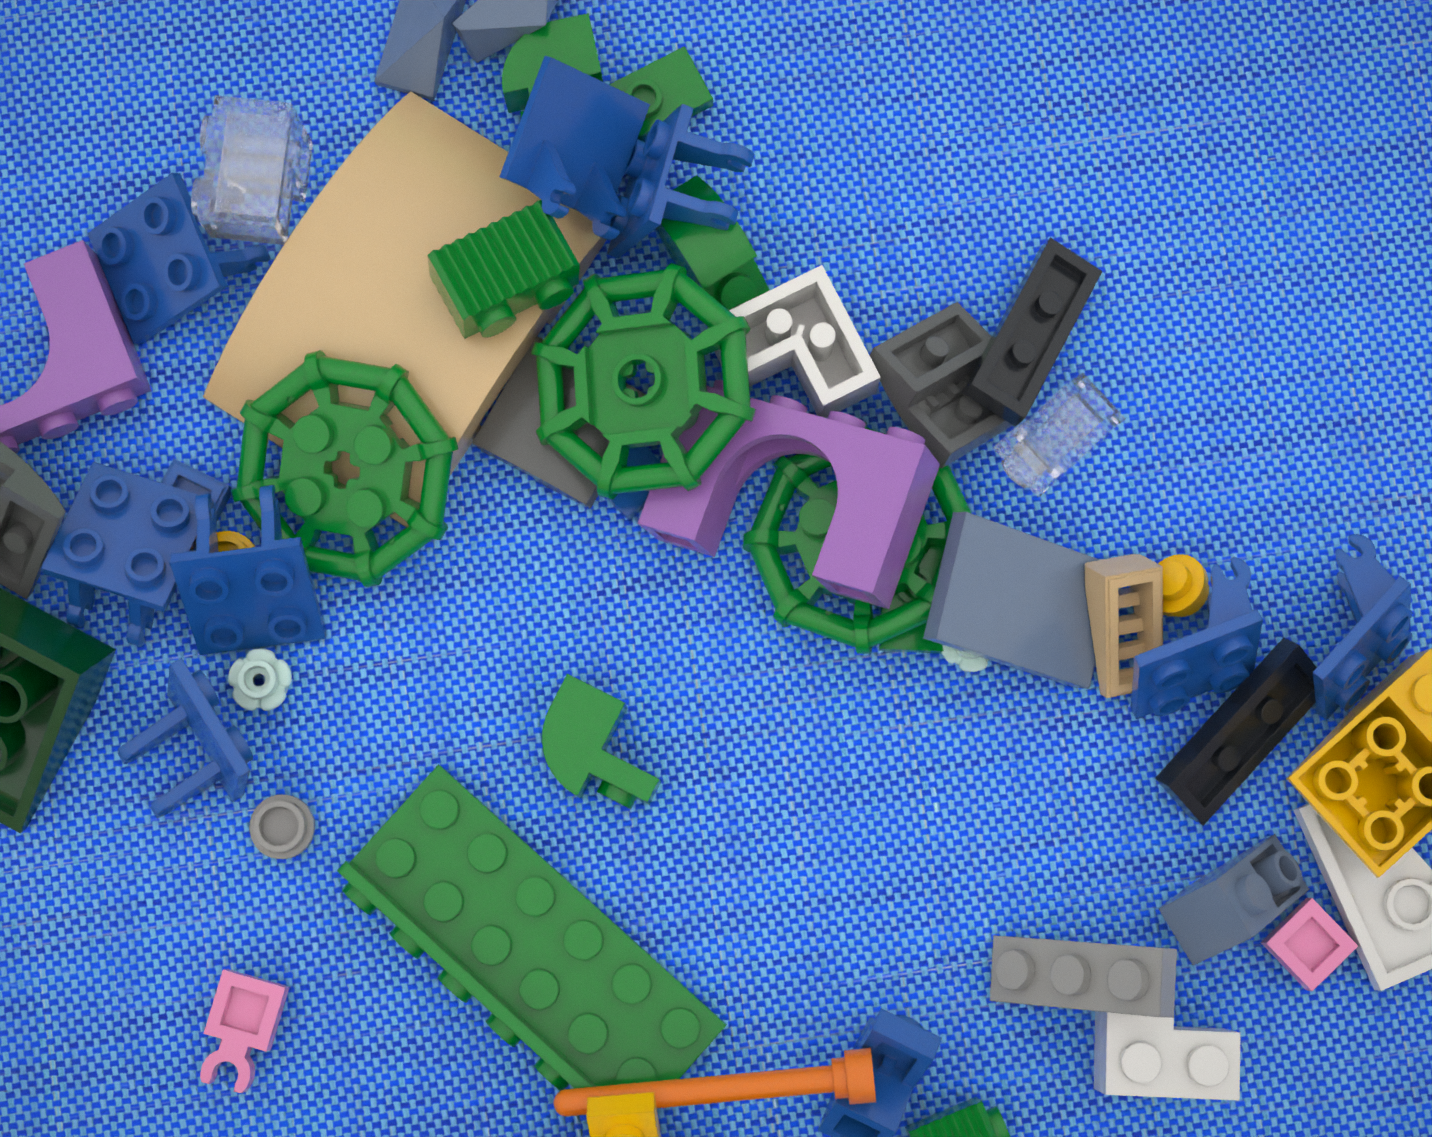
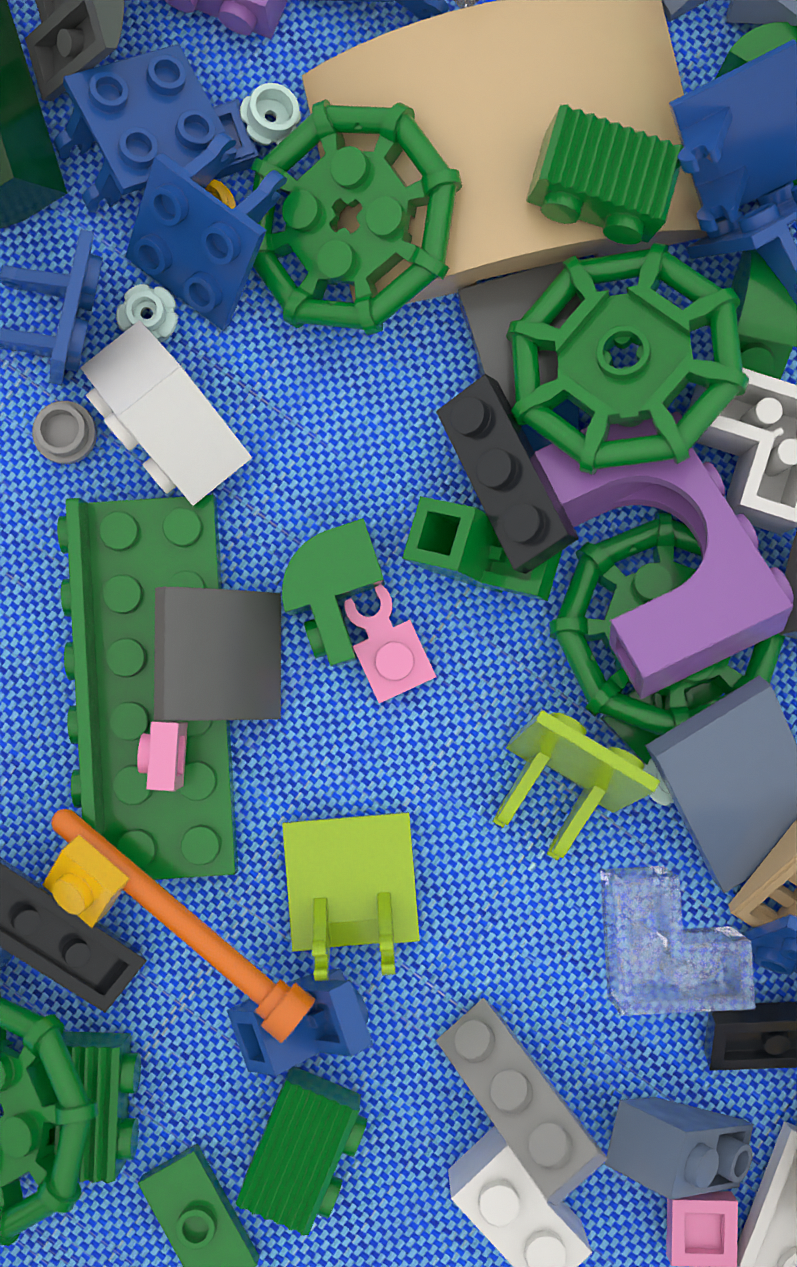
camera: 45 degrees right, 5 degrees up
none -> white brick [80,320,252,506]
none -> bright pink plate [138,721,188,791]
none -> dark grey slope [154,587,281,721]
none -> light aqua plate [240,83,301,146]
none -> lime plate [282,812,420,981]
none -> bright pink plate [344,584,436,703]
none -> green brick [402,496,562,601]
none -> black plate [436,374,579,574]
none -> lime plate [492,710,660,861]
none -> clear brick [600,866,755,1016]

